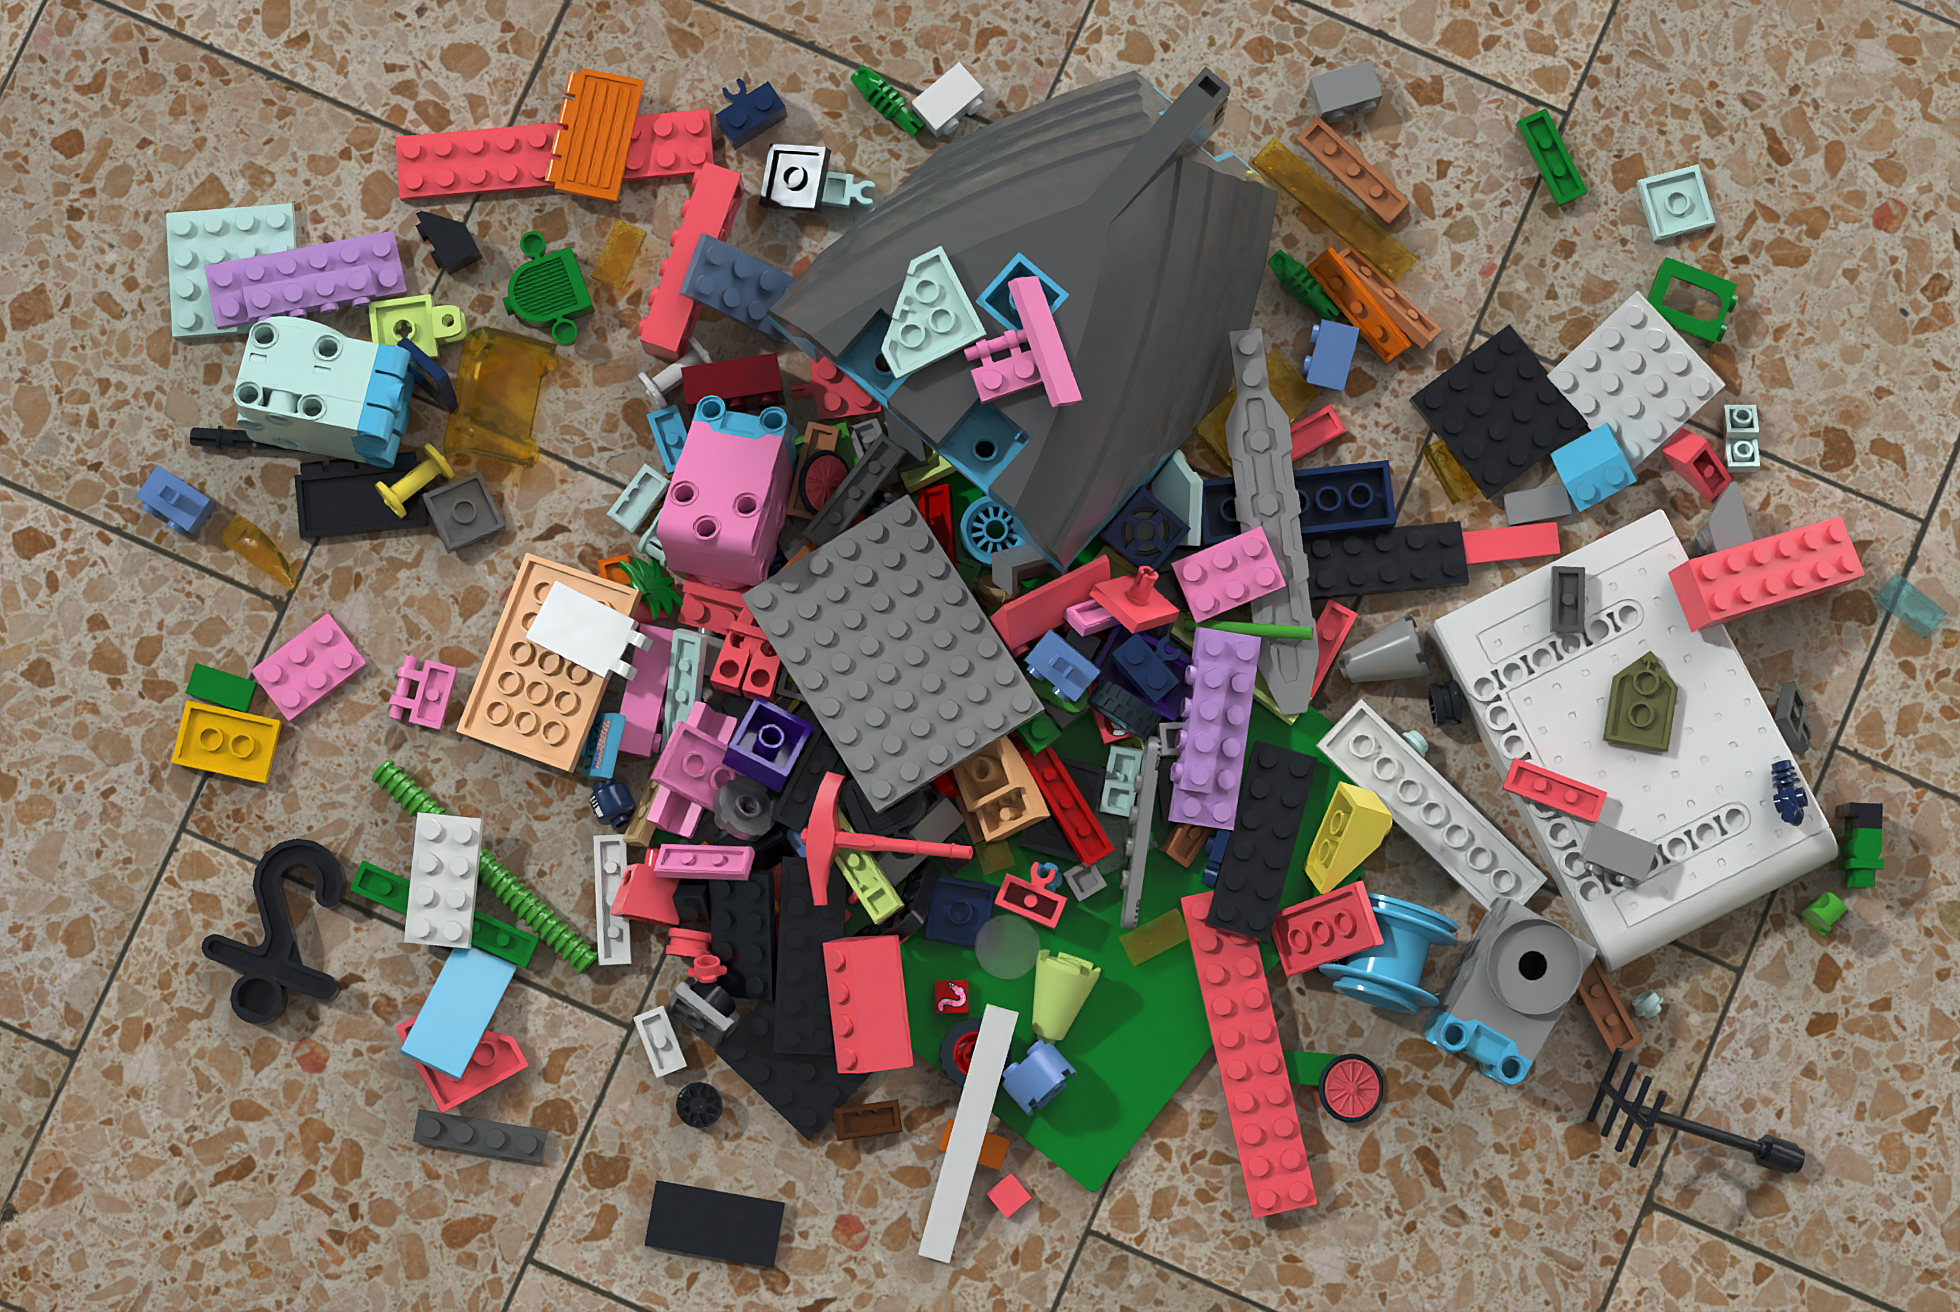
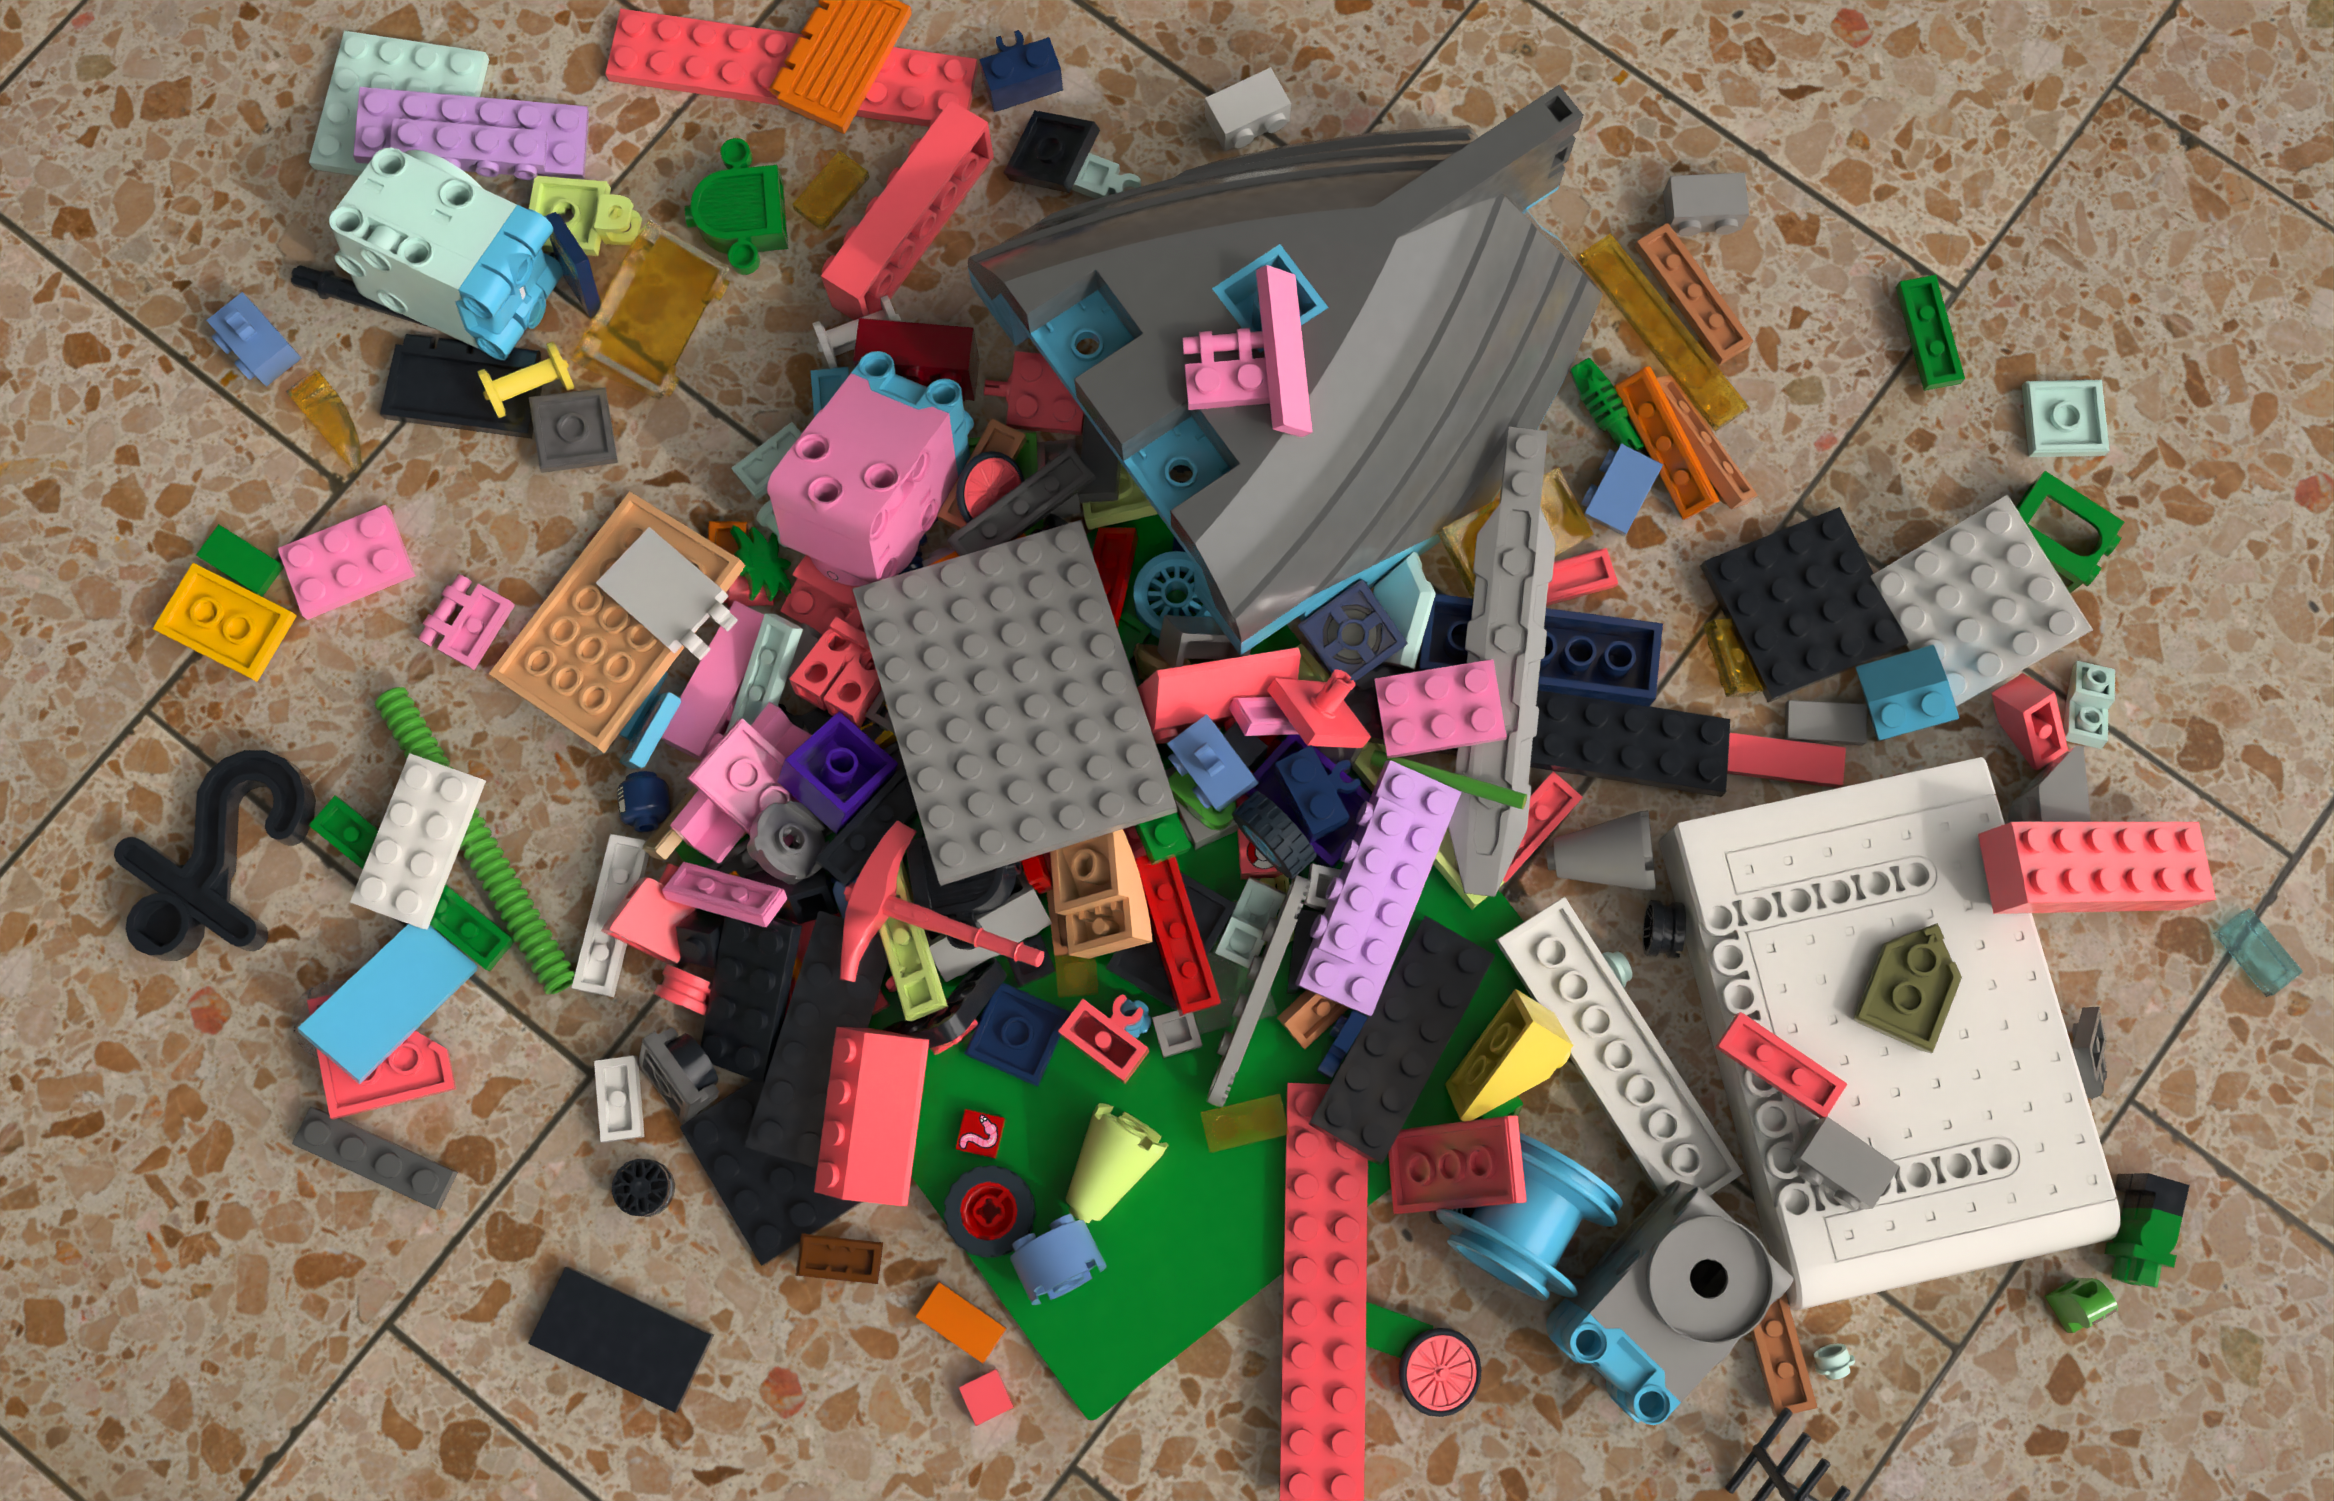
camera: 15 degrees right, 5 degrees down
black slope [415,211,483,275] -> none
sand blue plate [679,234,797,344] -> none
coral plate [688,955,727,983] -> none
green hinge [850,65,926,139] -> none
light aqua plate [881,246,987,381] -> none
white tile [918,1004,1019,1263] -> none
clear tile [975,914,1040,979] -> none
dark grey plate [1550,566,1585,633] -> none
dark blue piece [1771,760,1808,827] -> none

